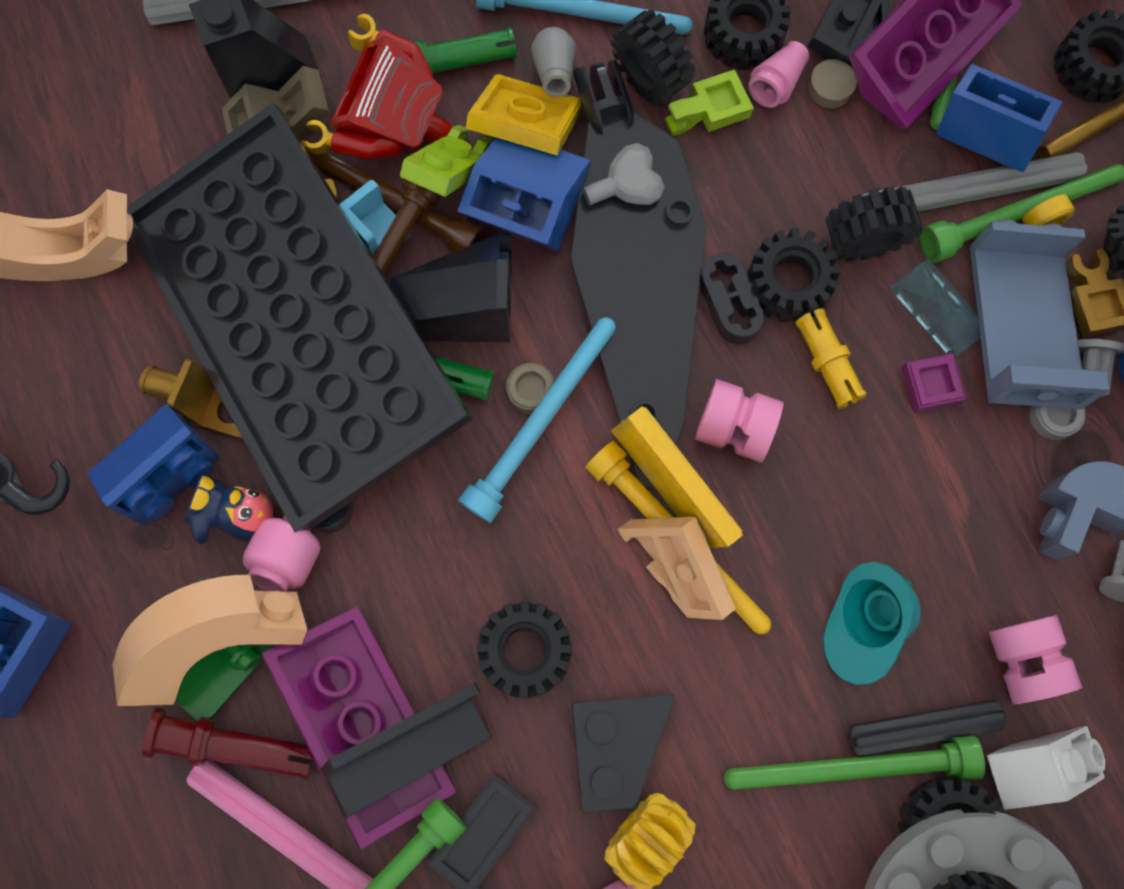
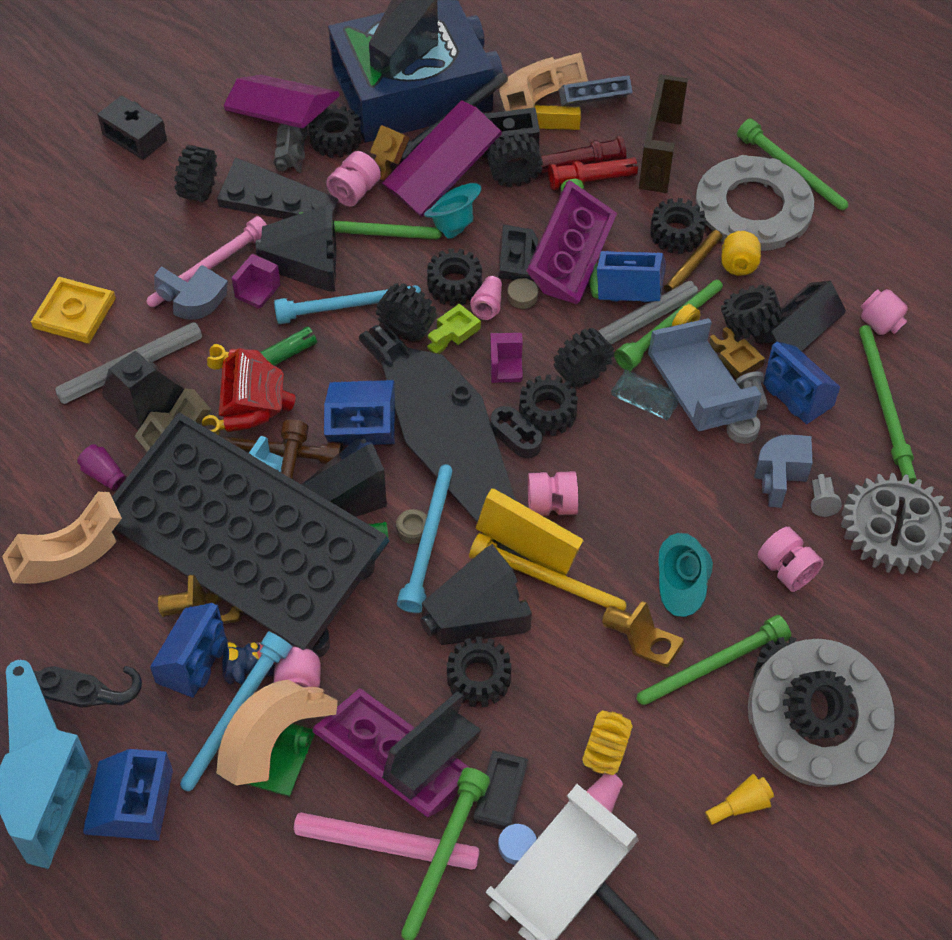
camera: 20 degrees left, 20 degrees down
dark red pin [142,707,312,780] -> none
lime hinge [400,125,493,197] -> none
yellow tile [466,74,582,156] -> none
light grey cone [531,27,576,97] -> none
black wing [572,694,674,813] -> none
light grey rock [583,143,665,205] -> none
light nougat wing [618,517,736,620] -> none
yellow pin [795,308,867,409] -> none
black axle [848,700,1006,756] -> none
magenta tile [901,353,967,413] -> none
white slope [987,726,1105,810] -> none
none -> magenta cone [77,444,127,491]
none -> medium azure piece [180,631,293,791]
none -> black slope [420,544,532,645]
none -> magenta panel [490,333,523,383]
none -> pearl gold bracket [602,601,684,667]

